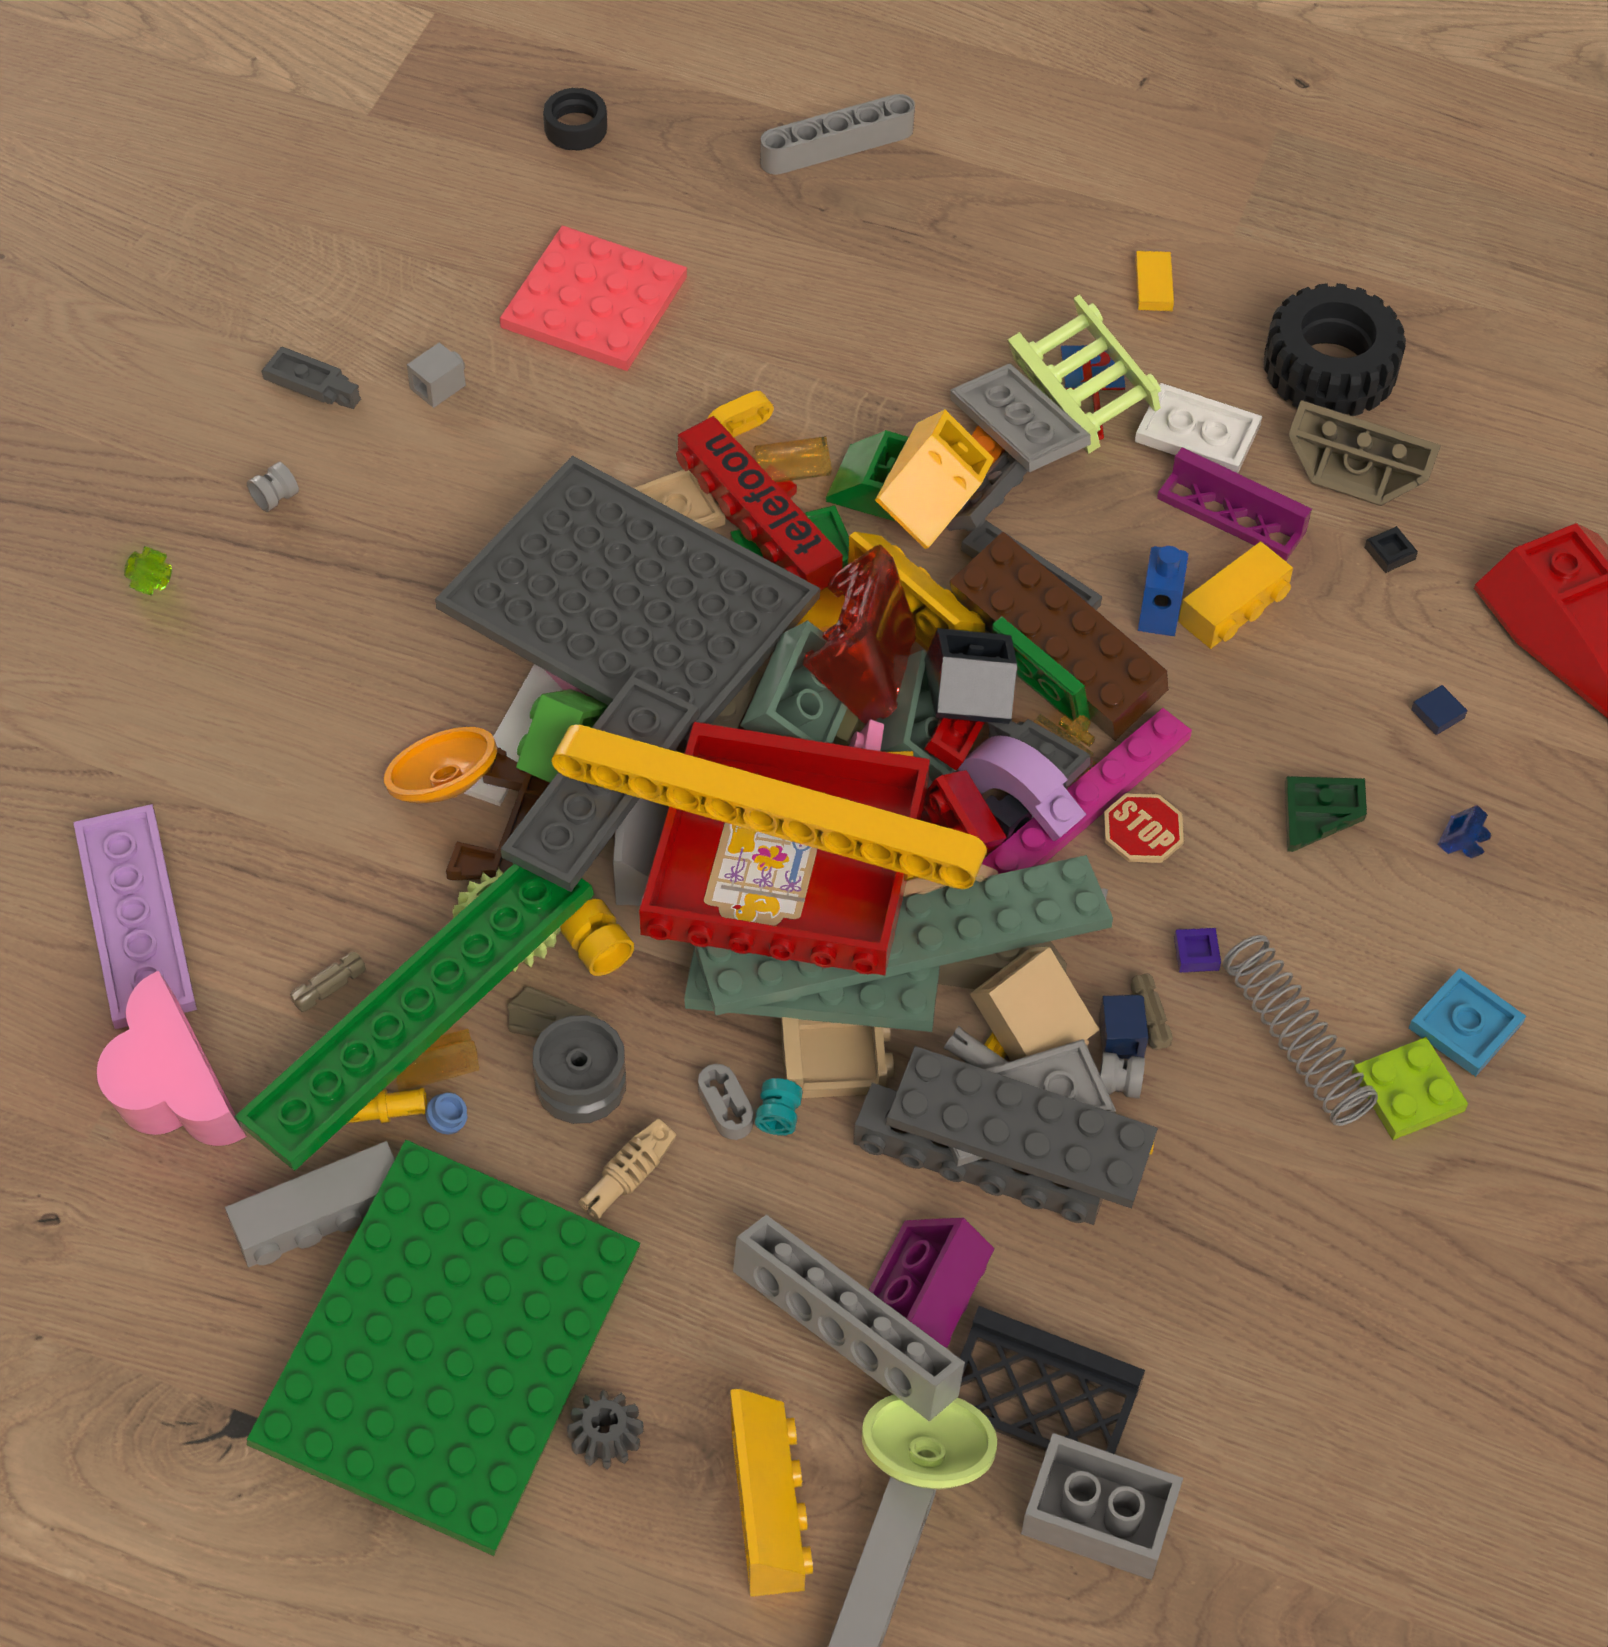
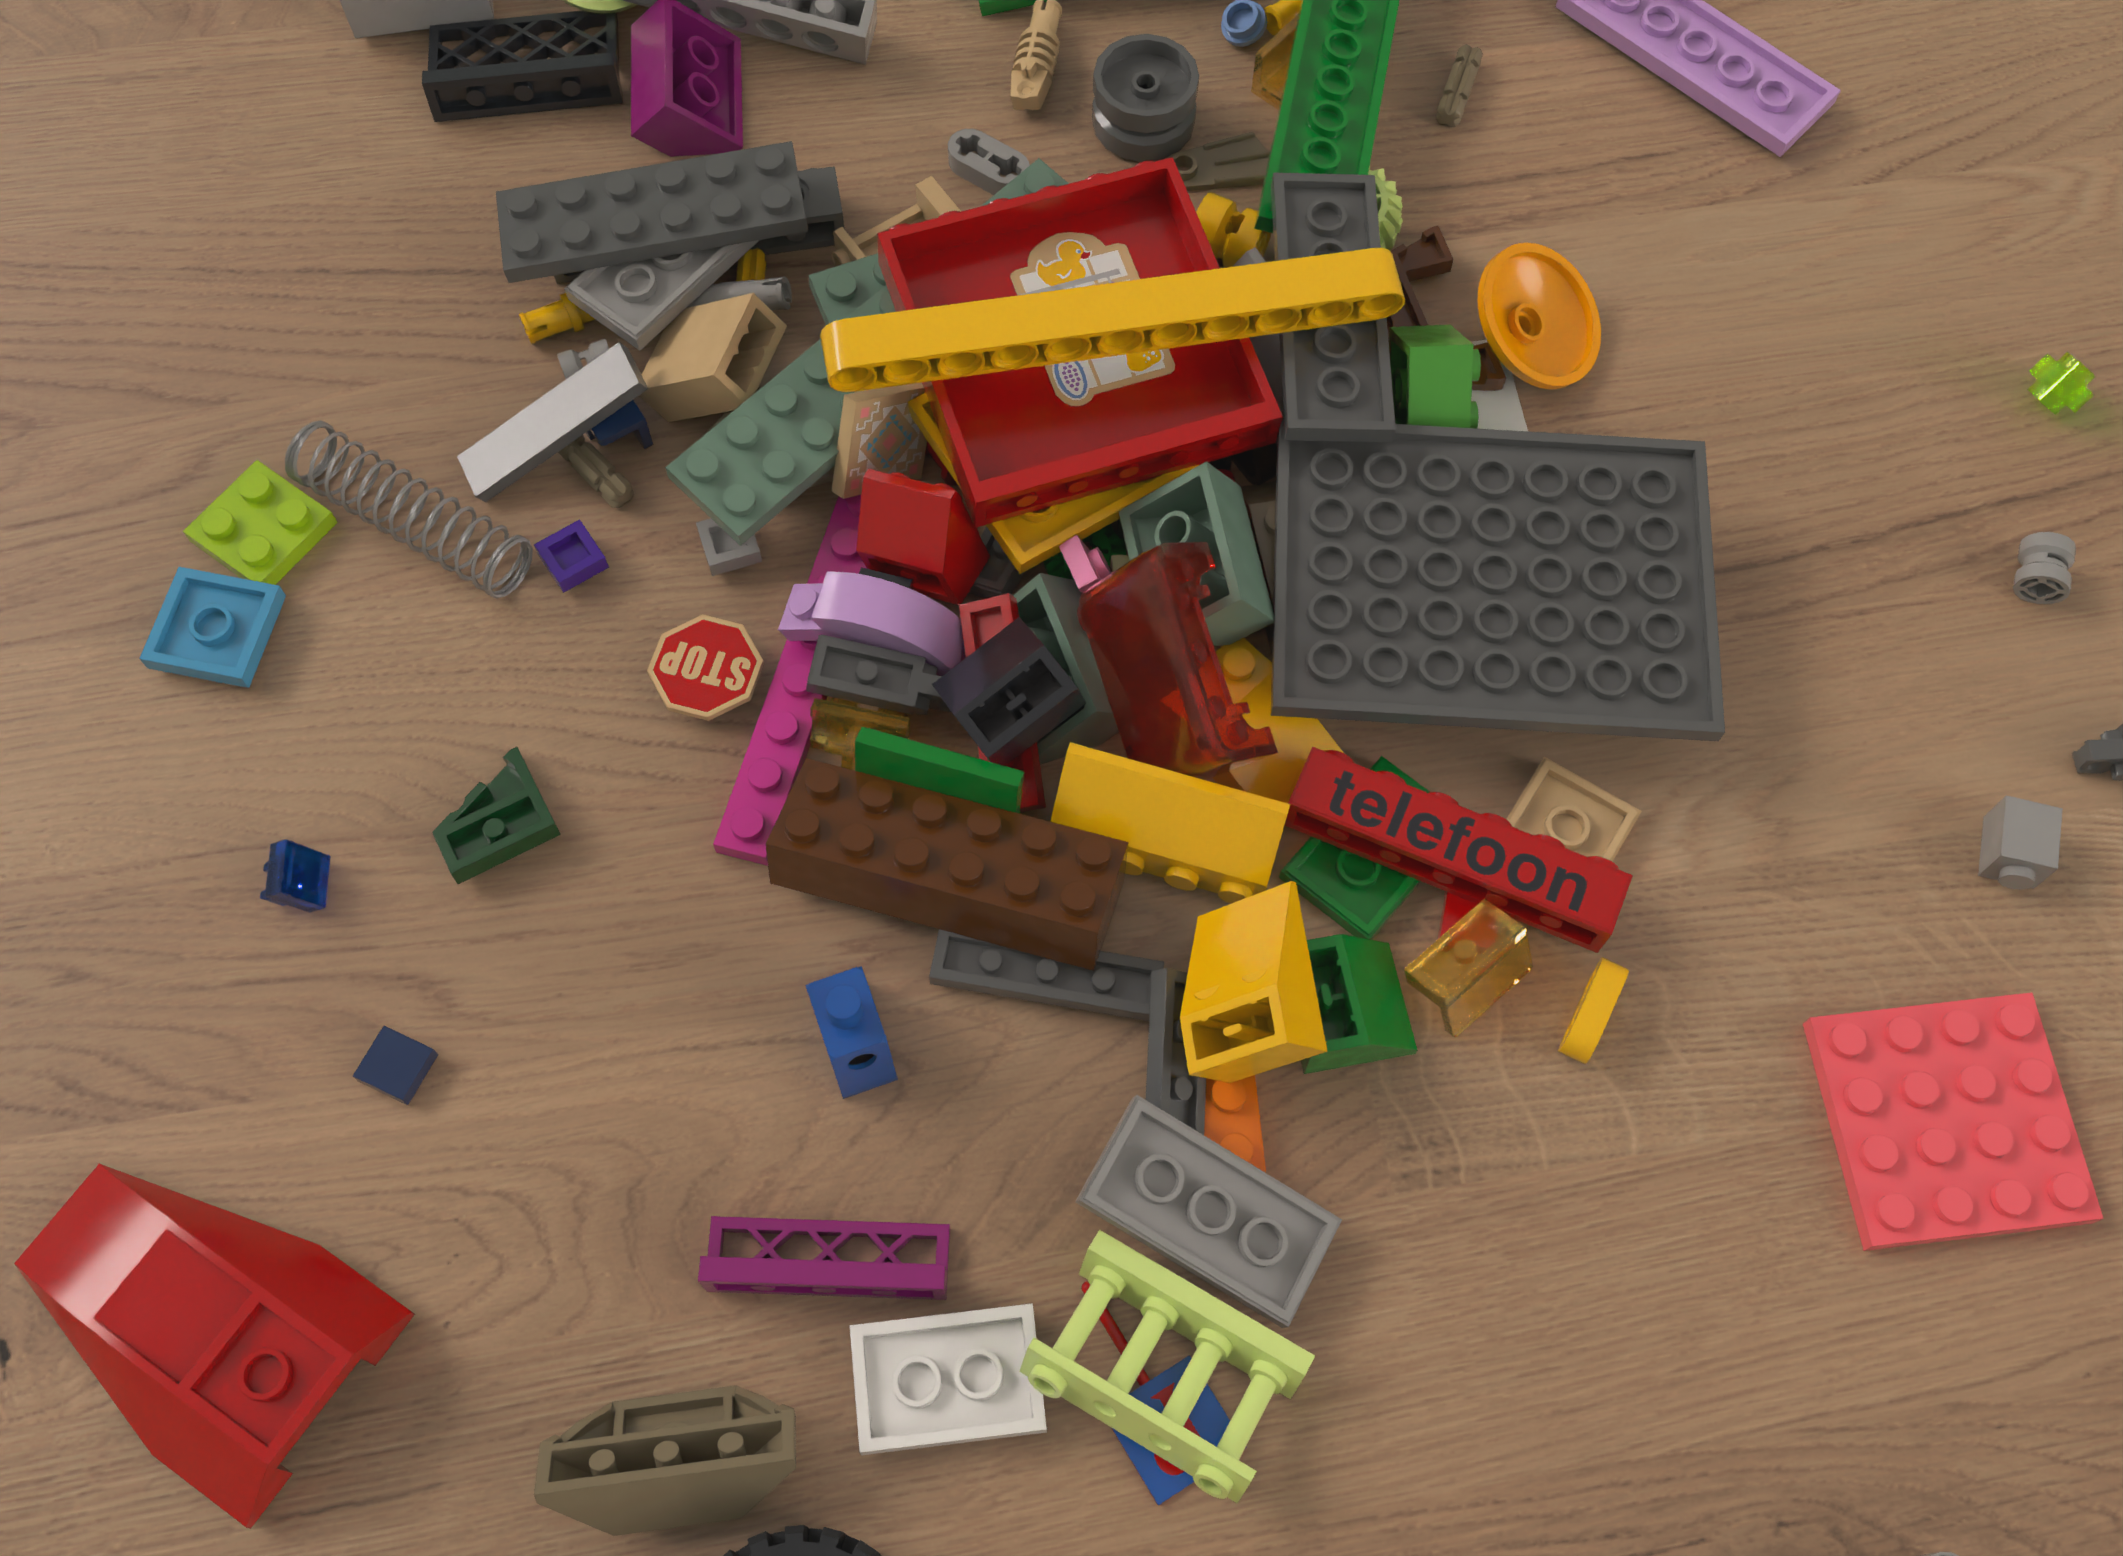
camera: 150 degrees right, 10 degrees up
teal wheel [755,1078,803,1136] -> none
yellow brick [1178,541,1293,649] -> none
black tile [1364,526,1418,573] -> none
none -> tile [457,342,648,502]

